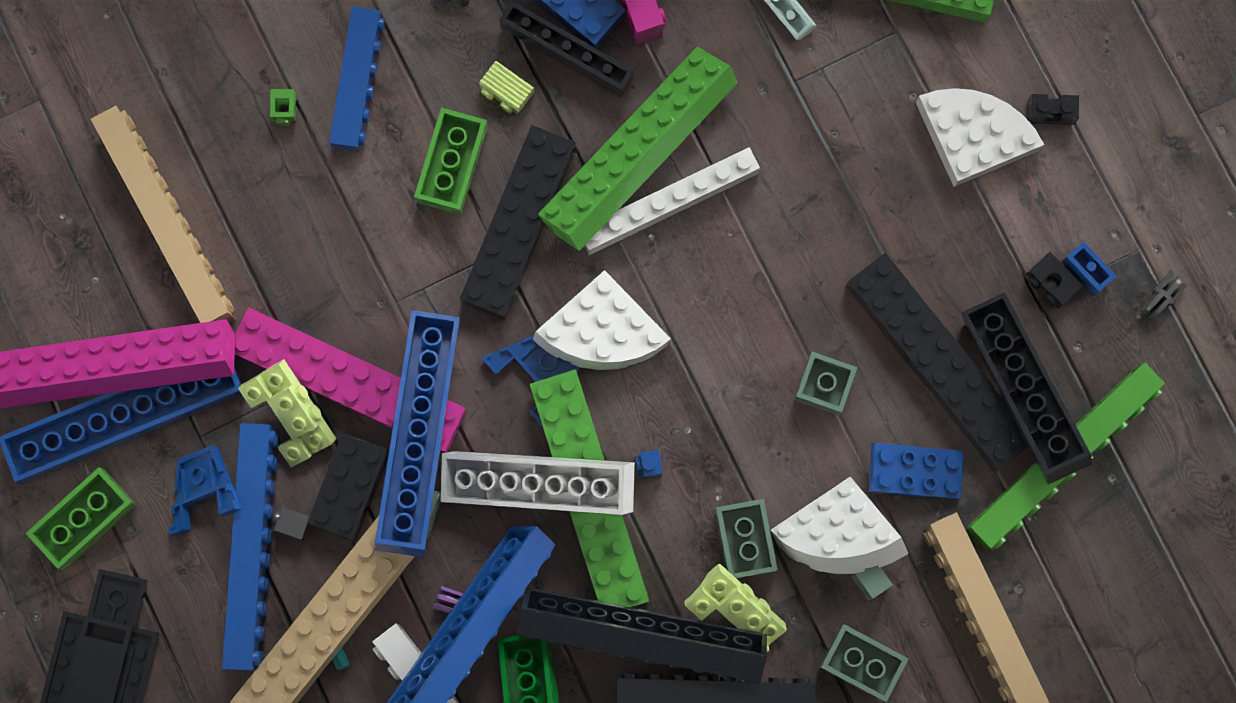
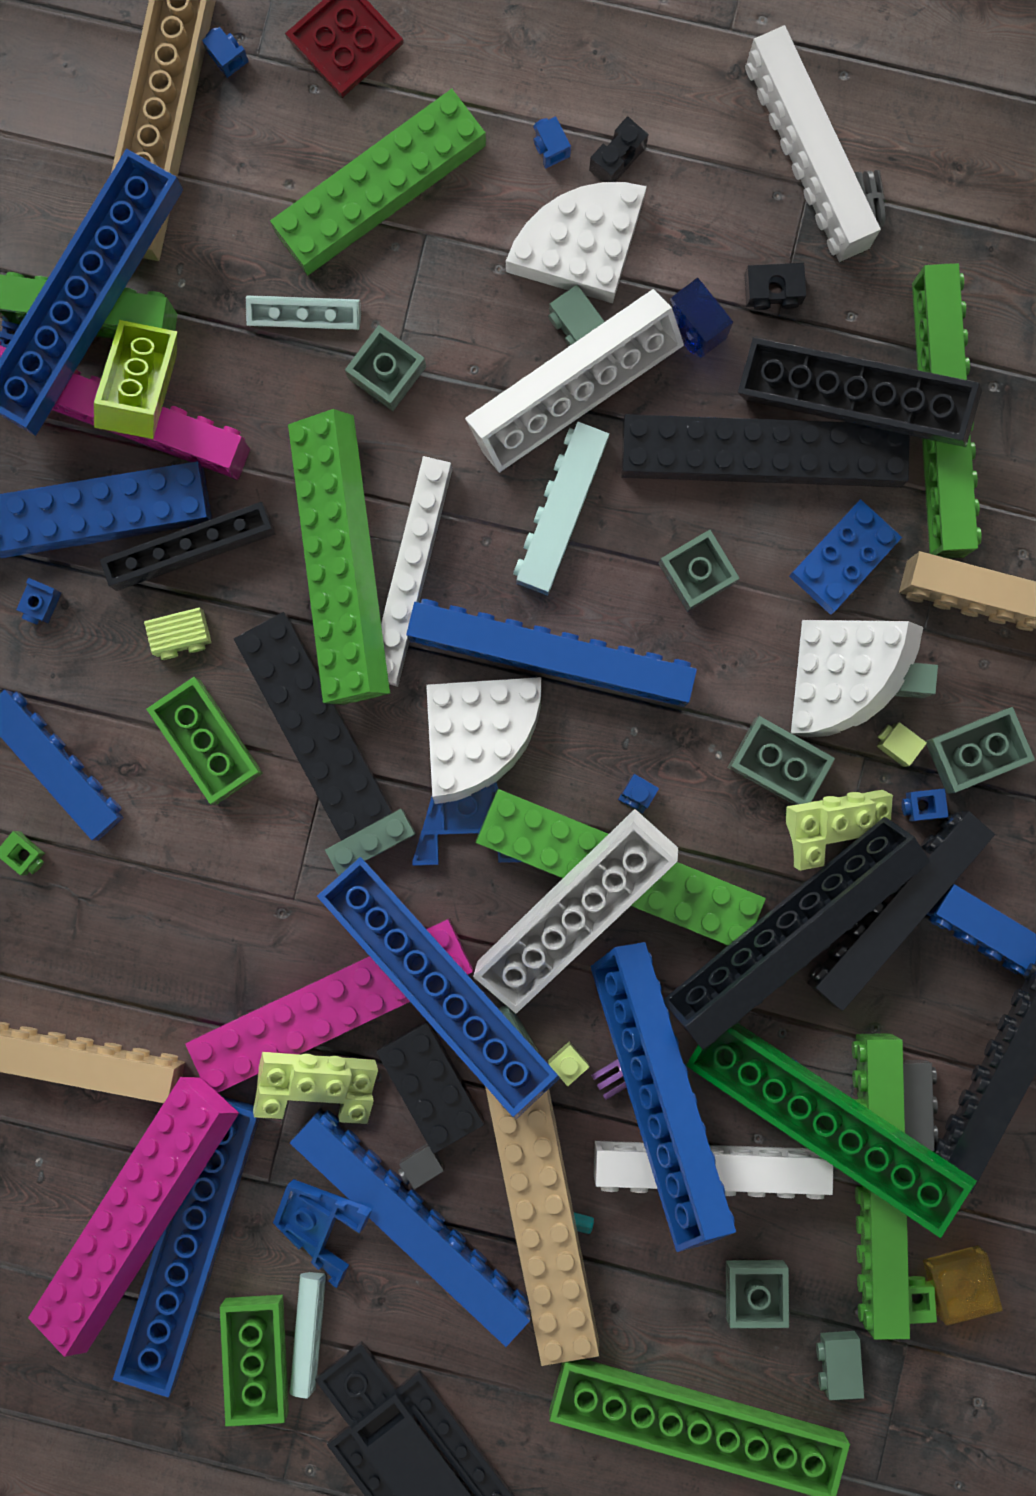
camera: 45 degrees left, 5 degrees up
blue brick [1061,241,1116,297] -> none
none -> light aqua brick [289,1272,326,1399]
none -> sand green brick [325,809,416,875]
none -> sand green brick [345,325,426,411]
none -> blue brick [406,599,697,707]
none -> white brick [465,289,684,473]
none -> light aqua brick [513,422,609,596]
none -> blue brick [533,116,571,169]
none -> sand green brick [548,285,604,346]
none -> yellowish green brick [548,1041,589,1086]
none -> clear blue brick [669,277,733,359]
none -> white brick [745,25,881,262]
none -> yellowish green brick [876,722,927,767]
none -> blue brick [902,788,948,821]

